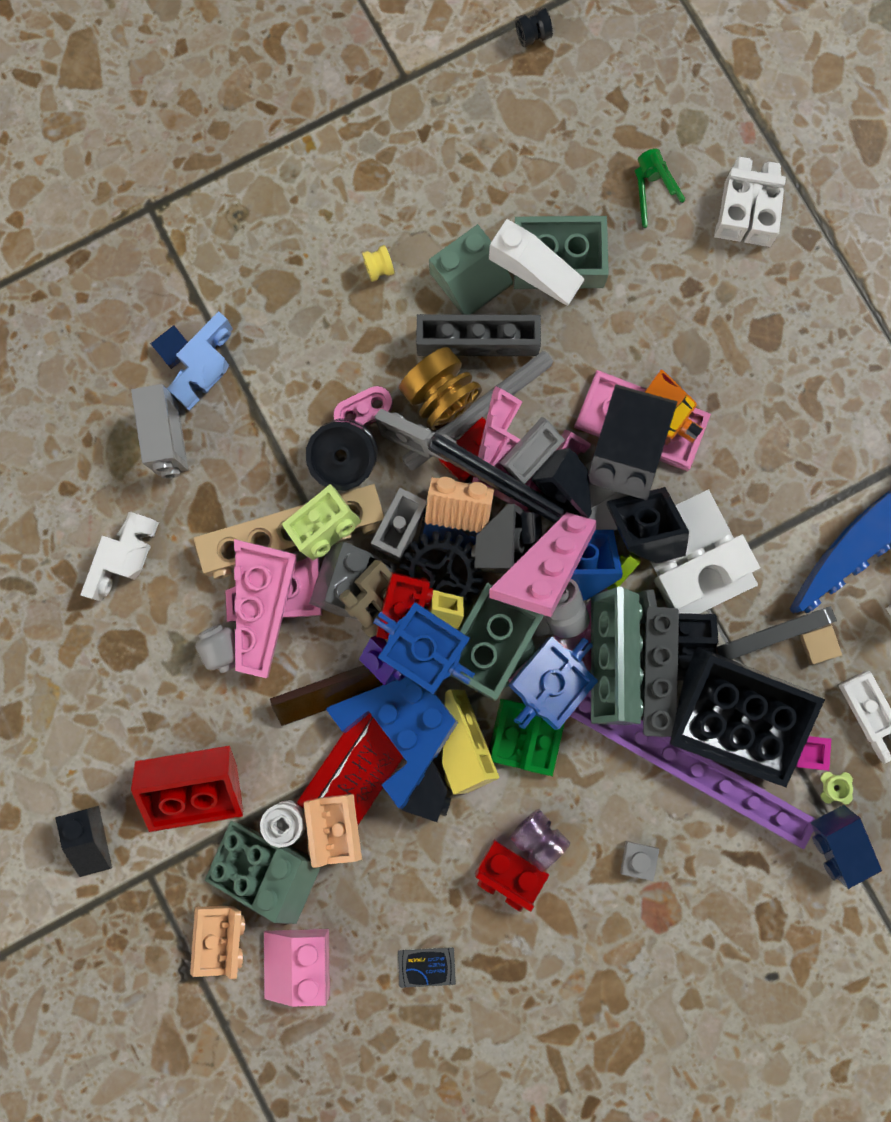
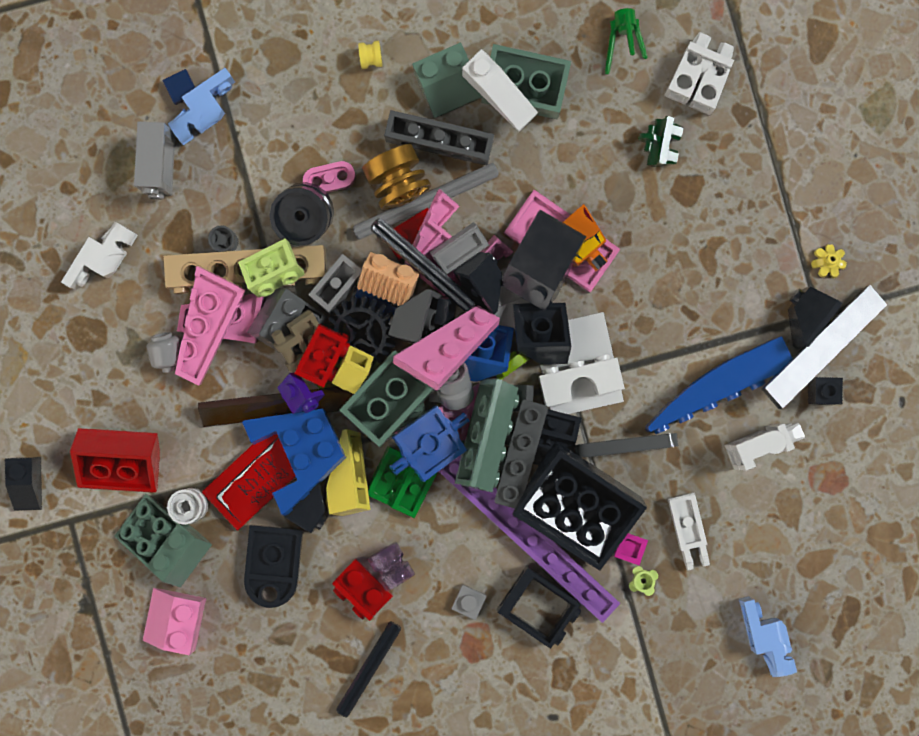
camera: 10 degrees right, 5 degrees up
light nougat bracket [190,906,245,979] -> none
light nougat bracket [303,794,362,868] -> none
blue plate [373,602,475,695] -> none
light grey hinge [375,409,456,462] -> none
sticker [398,947,456,988] -> none
tan tile [799,625,842,665] -> none
dark blue brick [810,805,882,889] -> none
none -> dark grey wheel [208,225,239,252]
none -> black plate [244,525,304,608]
none -> black axle [336,621,401,718]
none -> black window [497,565,581,649]
none -> dark green hips [638,116,684,167]

